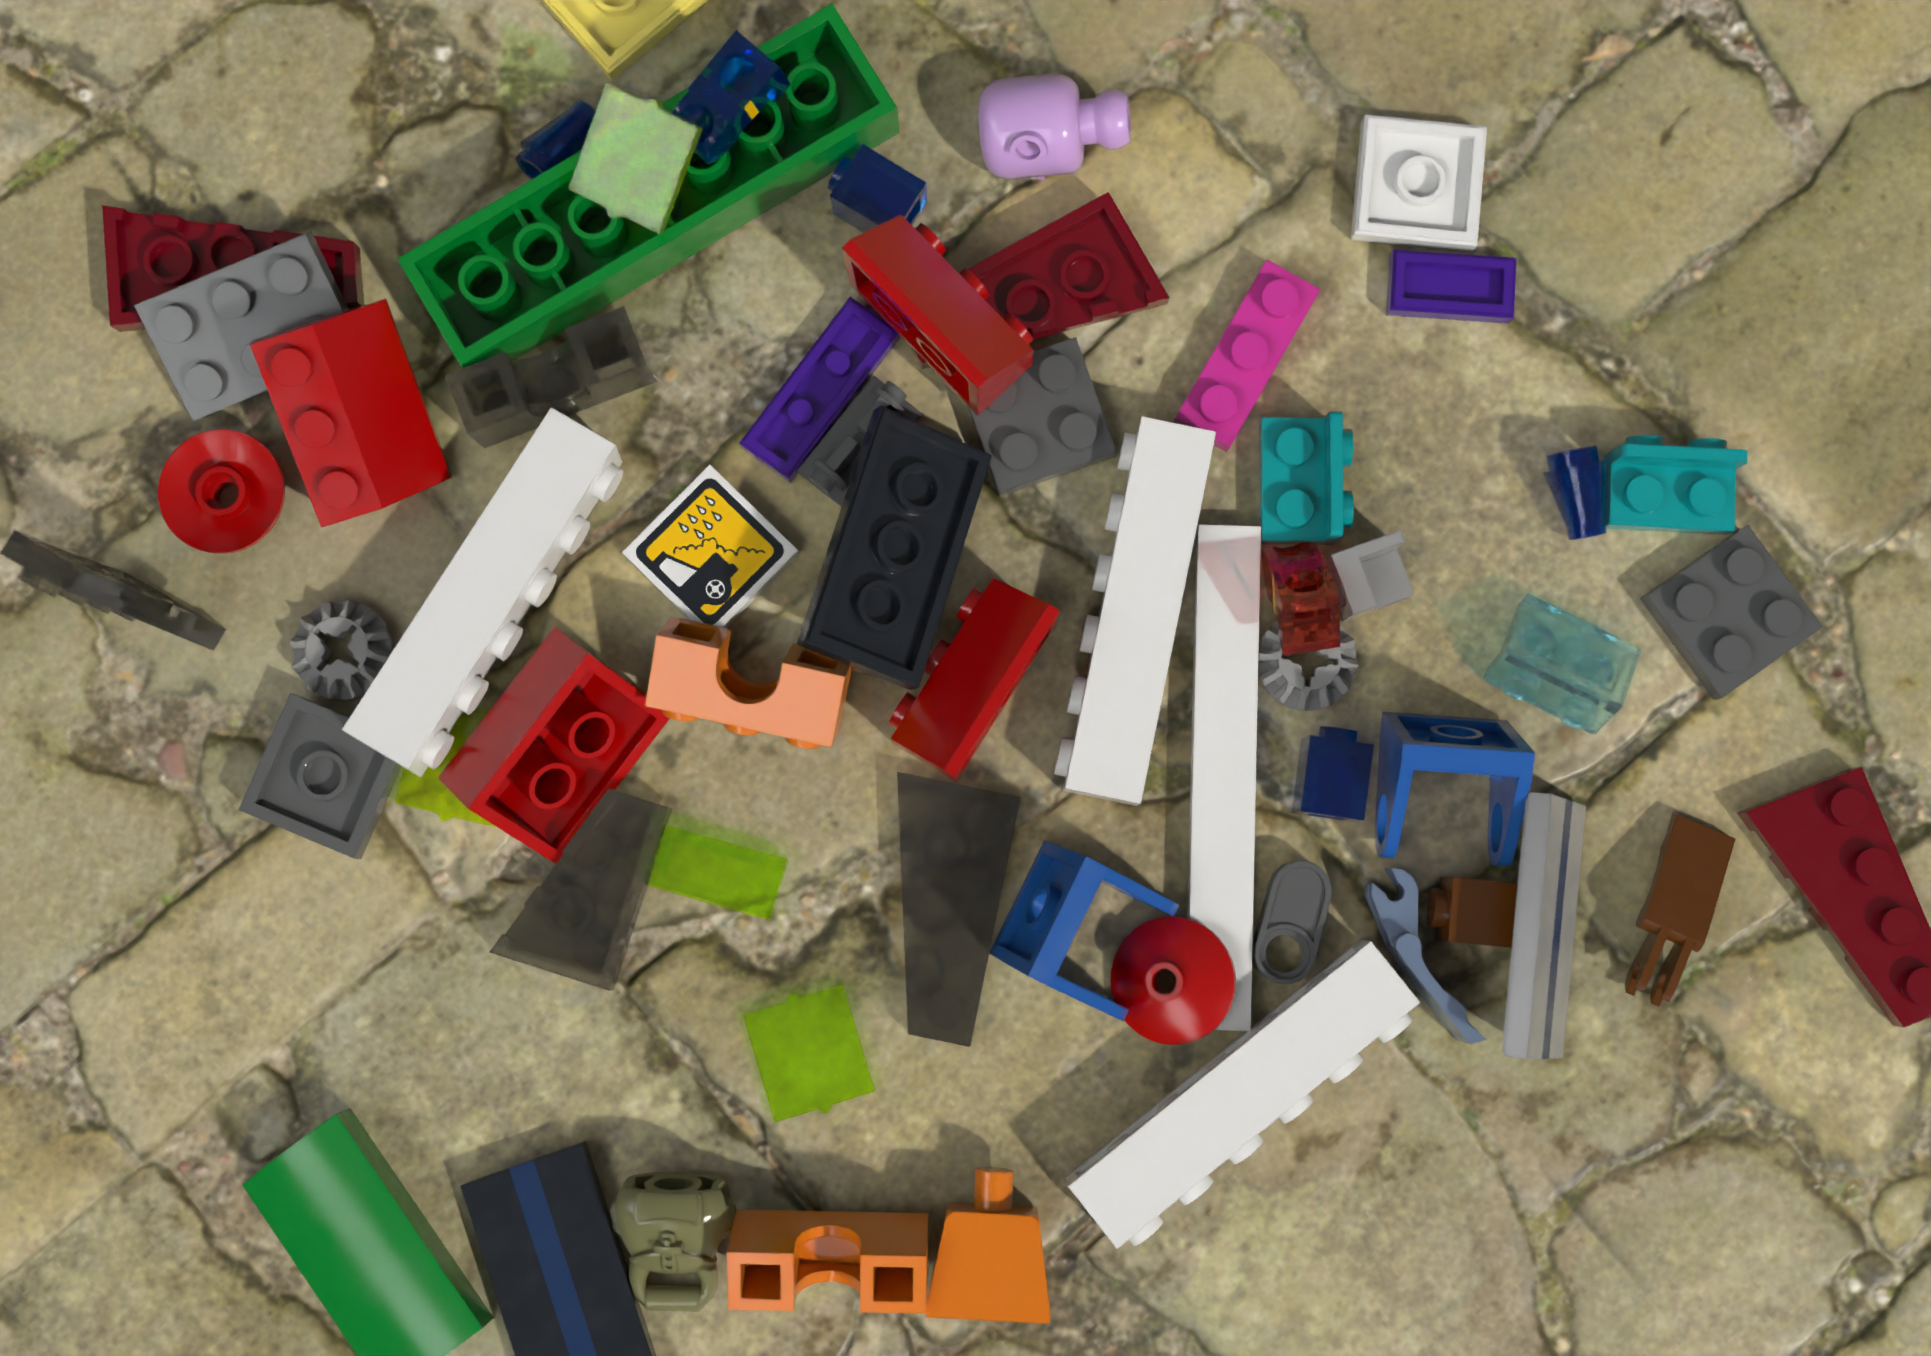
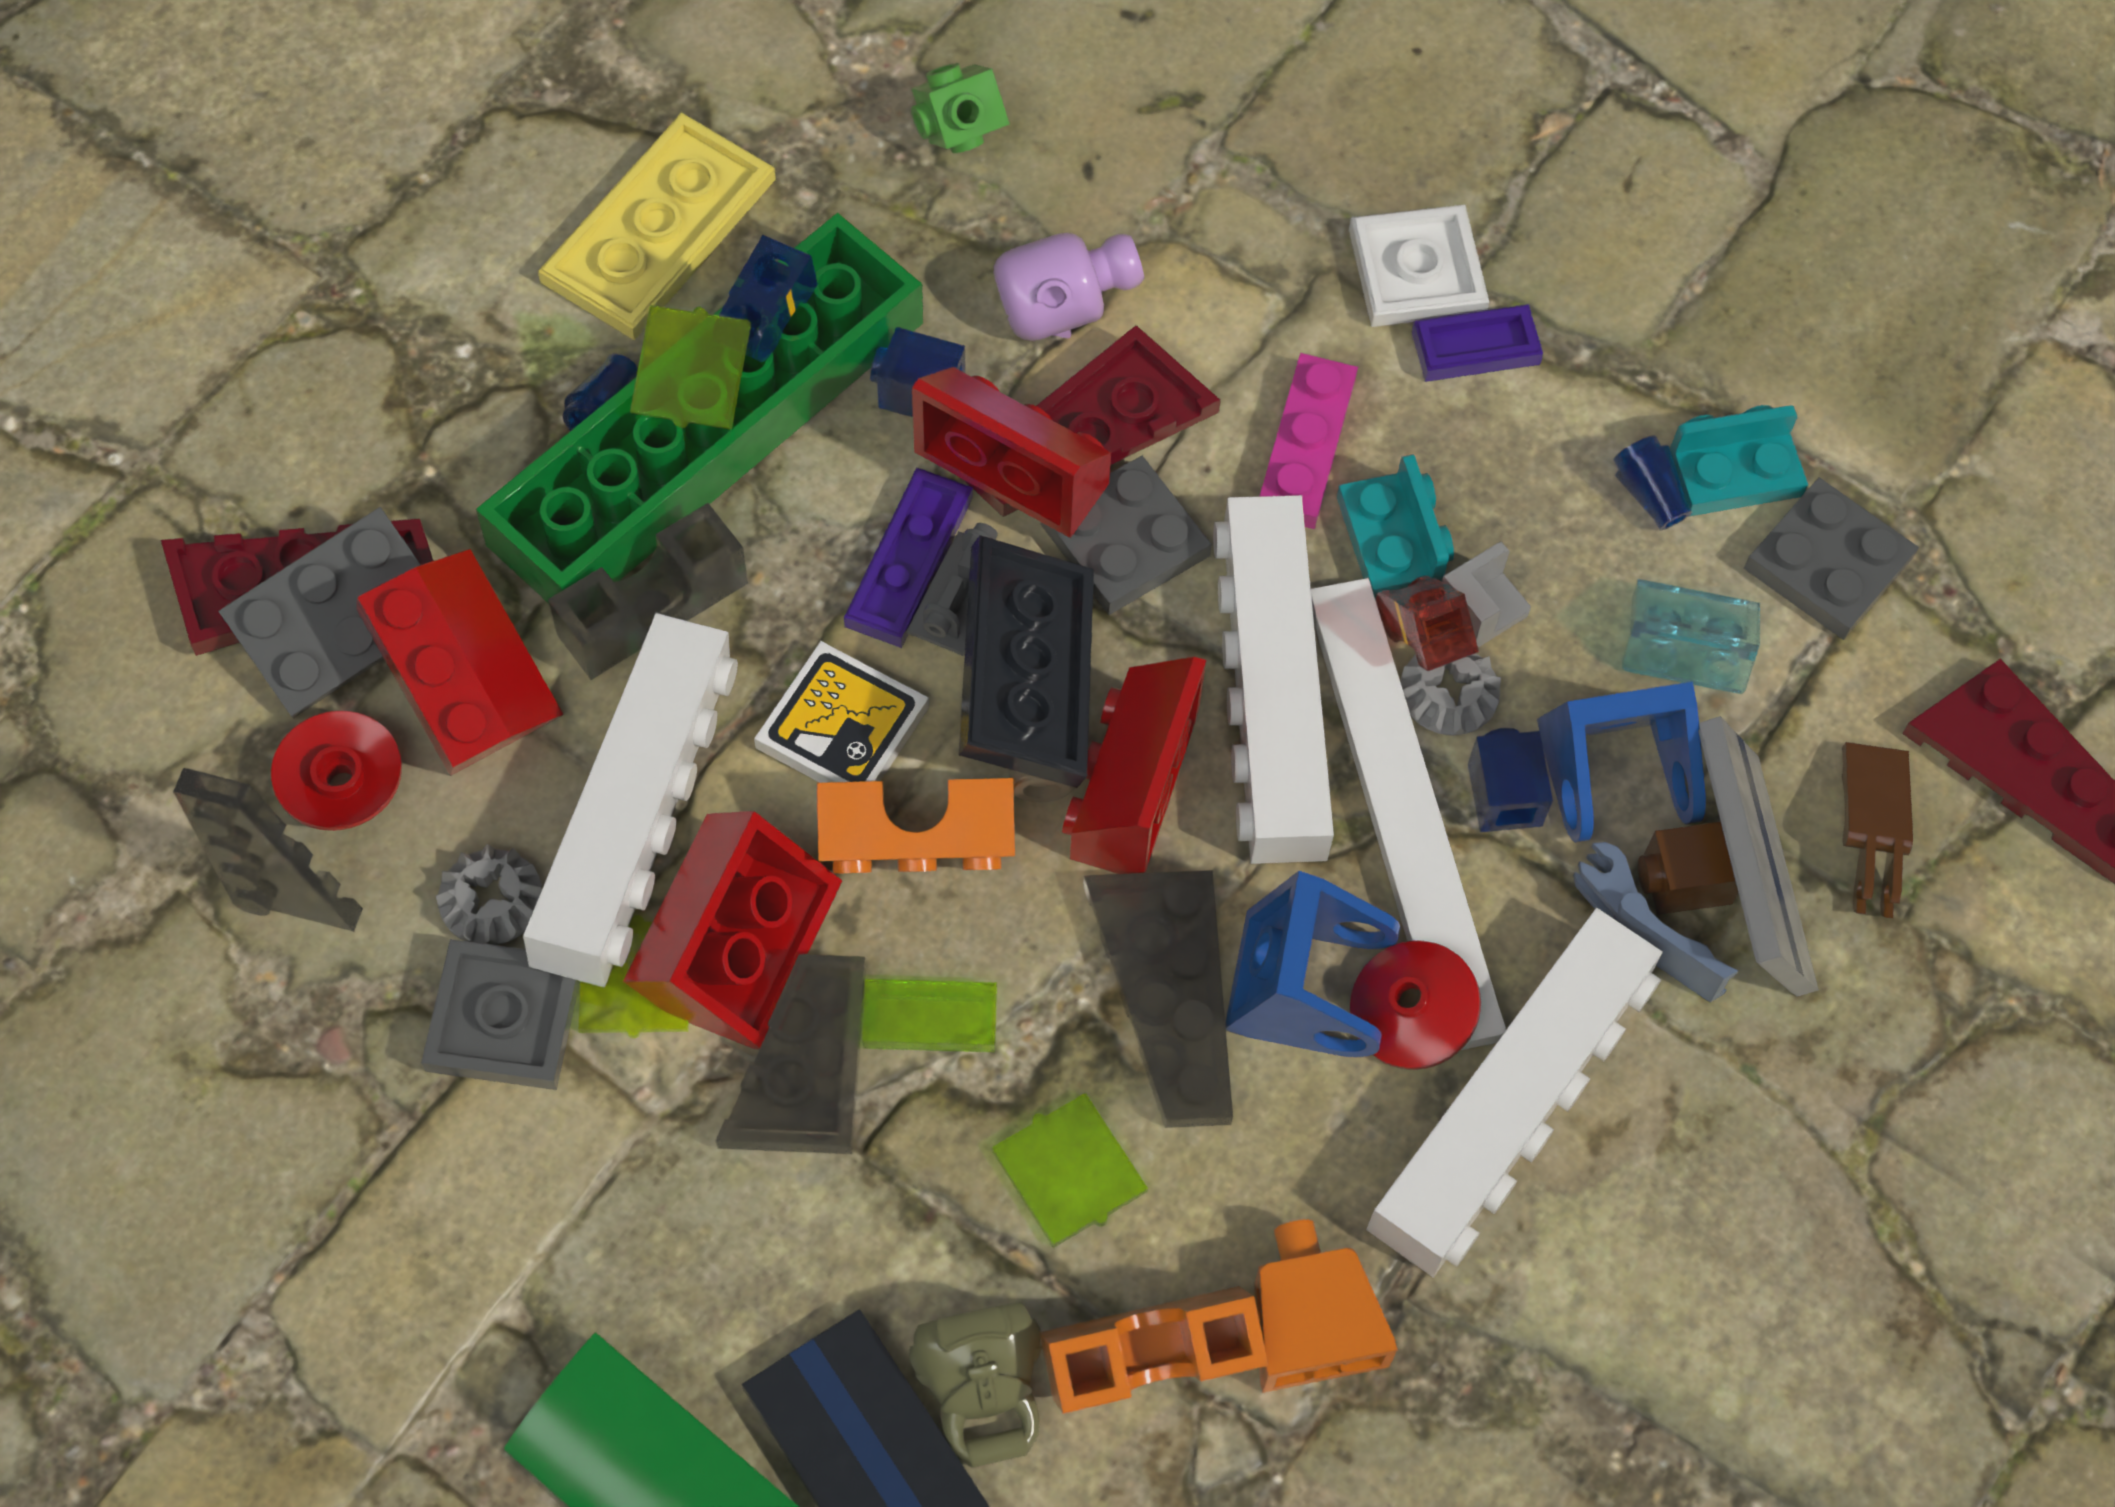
camera: 20 degrees left, 20 degrees down
dark grey piece [1252,861,1332,984] -> none

